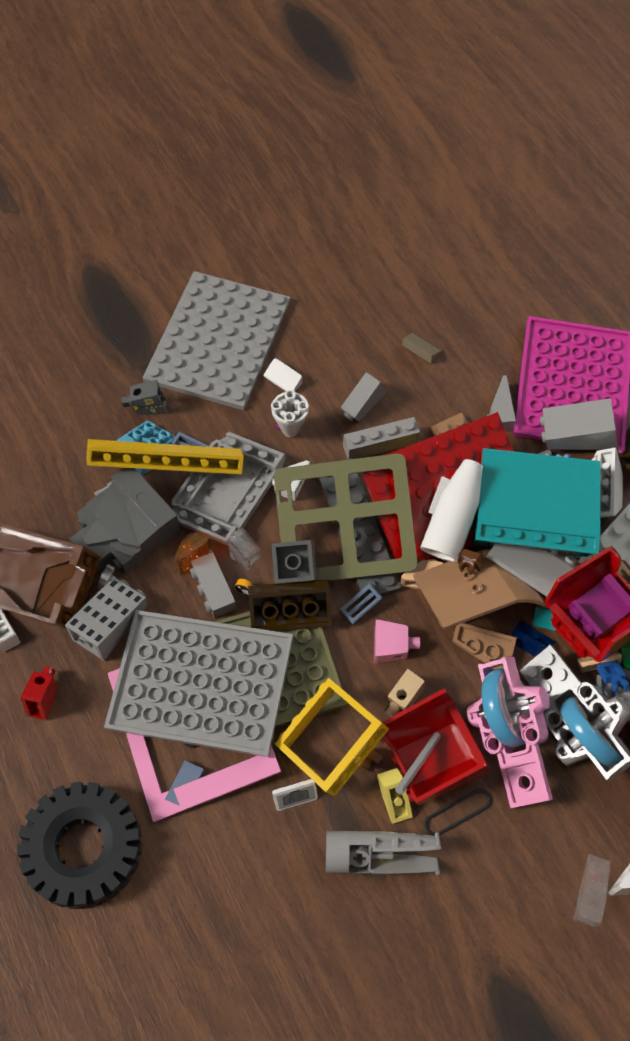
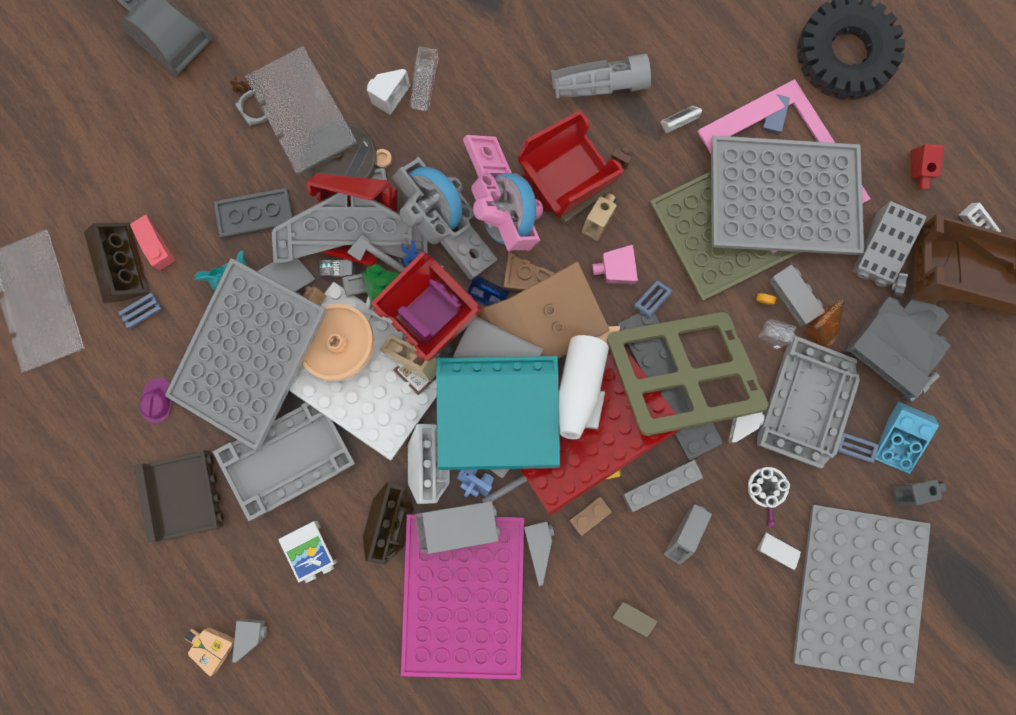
camera: 175 degrees right, 20 degrees up
yellow brick [86,439,244,474] -> none
dark brown slope [248,579,332,631] -> none
dark grey brick [272,540,317,584] -> none
yellow window [275,678,389,797] -> none
light yellow slope [377,768,413,824] -> none
light grey bar [395,732,441,794] -> none
black piece [424,789,491,836] -> none
reddish brown tile [459,548,484,575] -> none

